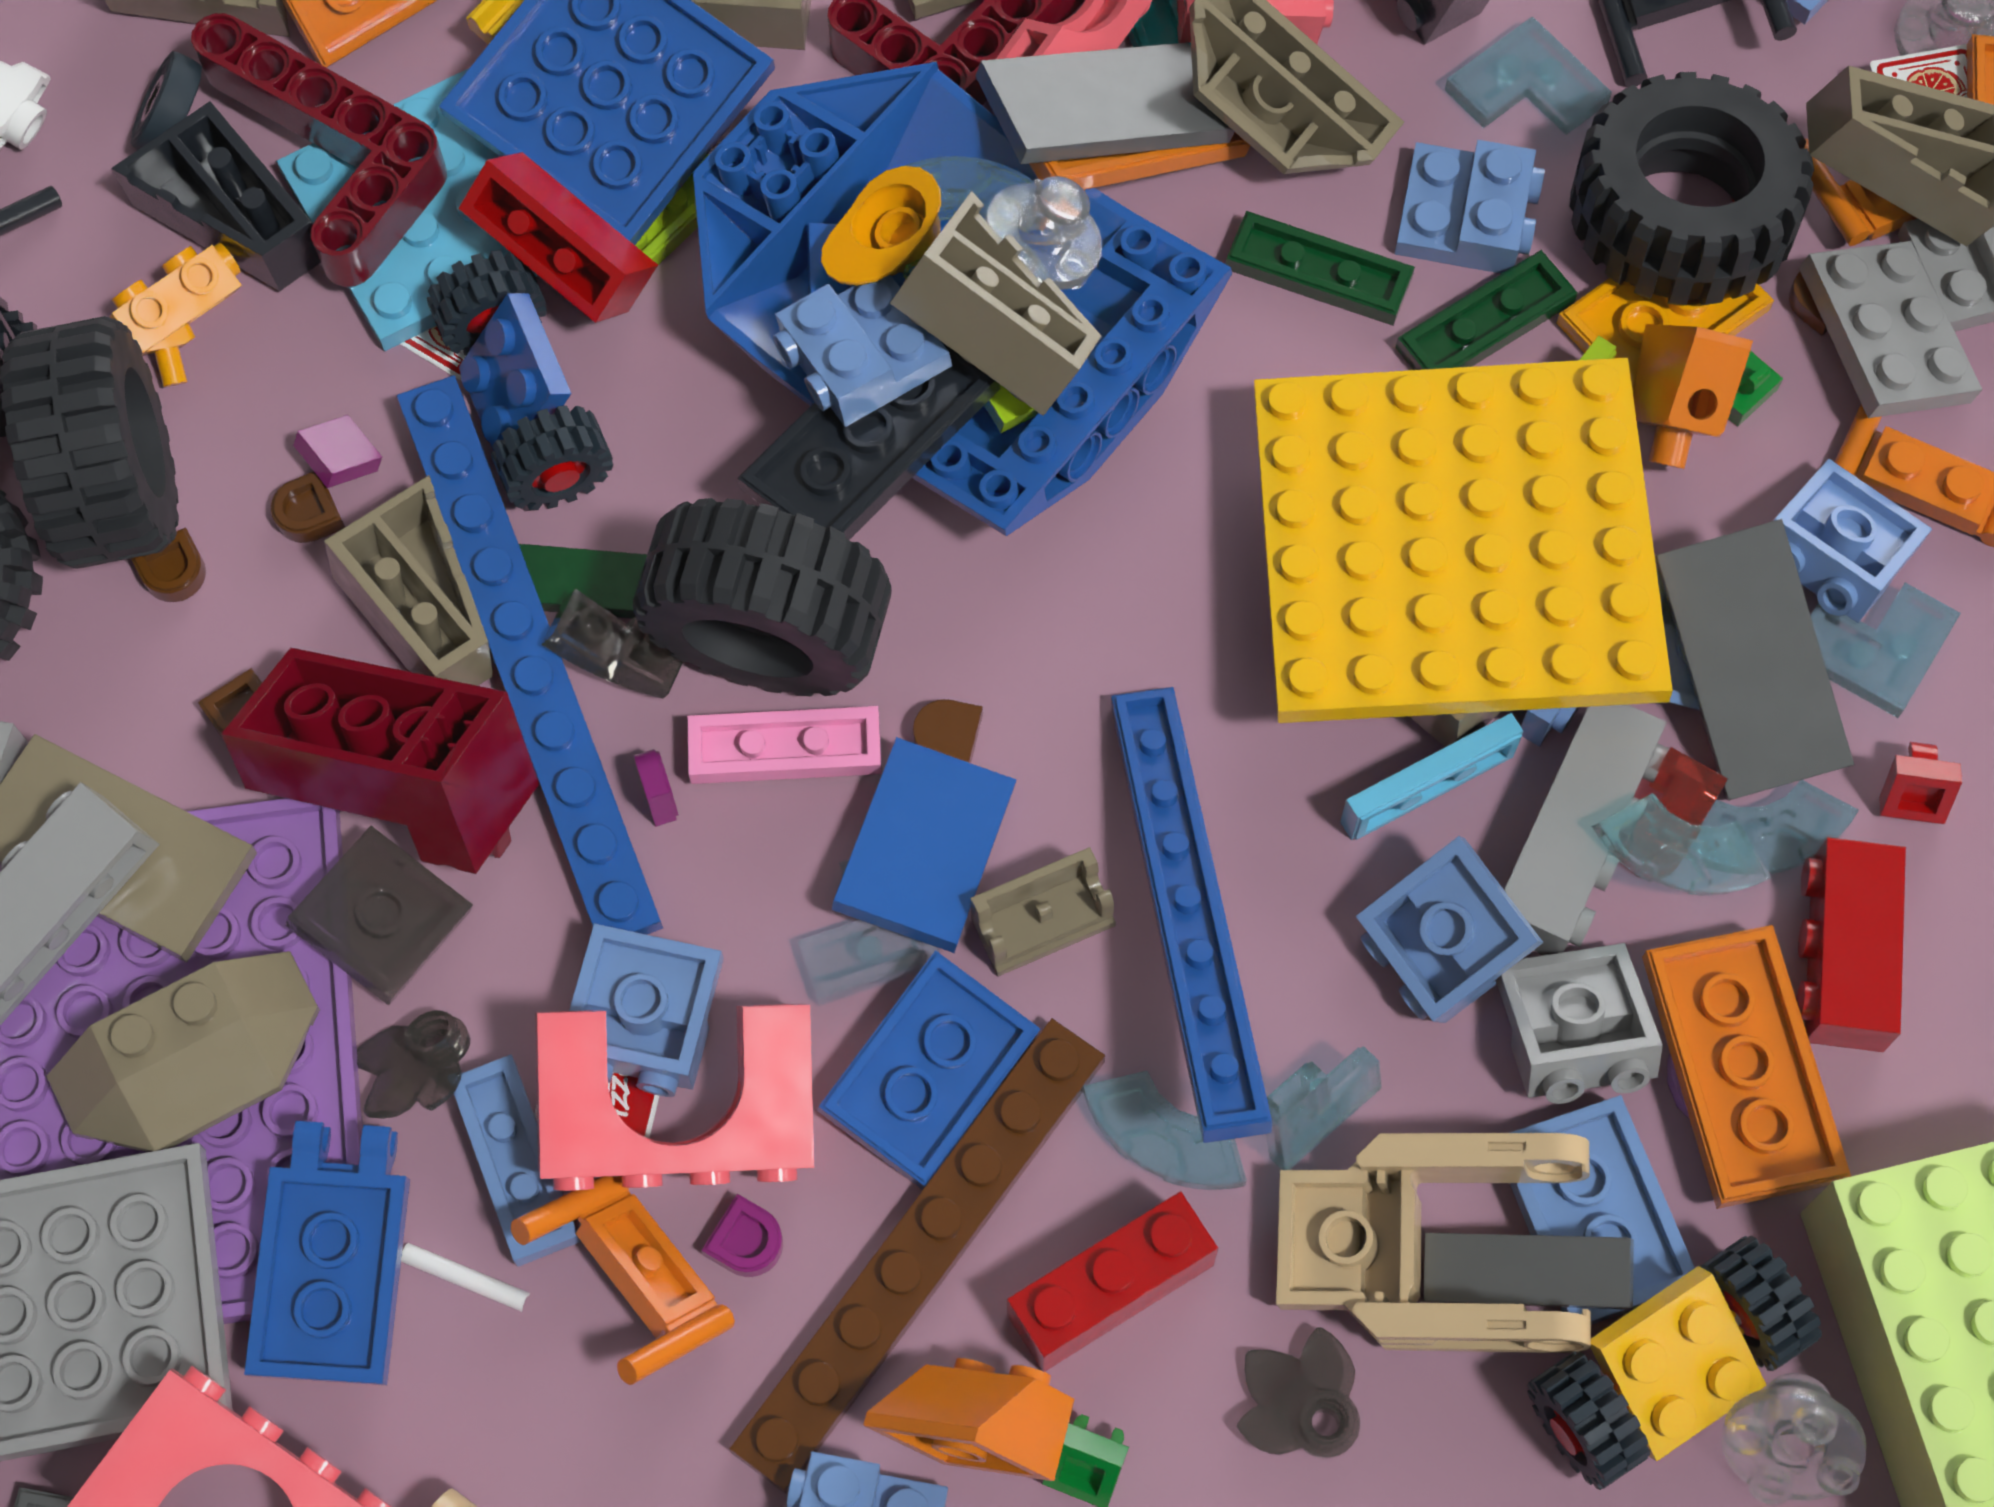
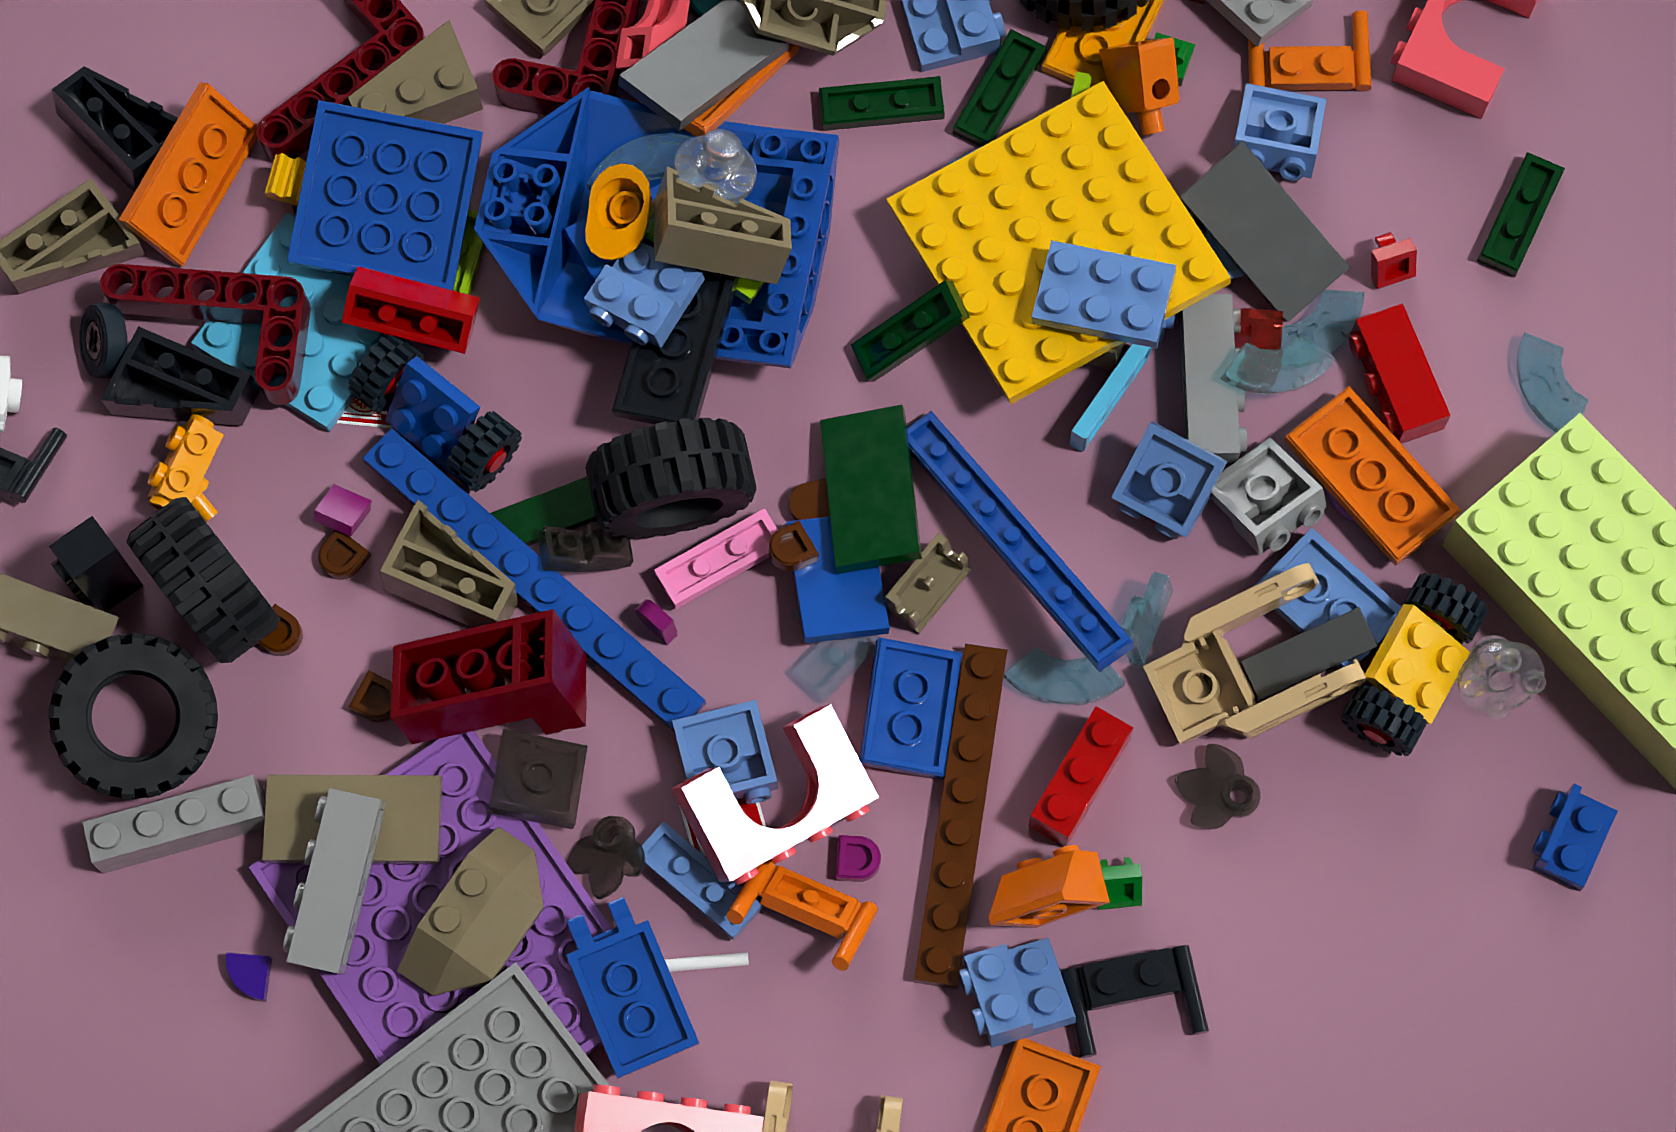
camera: 25 degrees left, 5 degrees up
clear light blue tile [1811,582,1961,718] -> none
none -> reddish brown tile [768,520,819,572]
none -> dark green tile [820,404,922,574]
none -> dark green tile [851,280,970,381]
none -> medium blue plate [1031,240,1176,349]

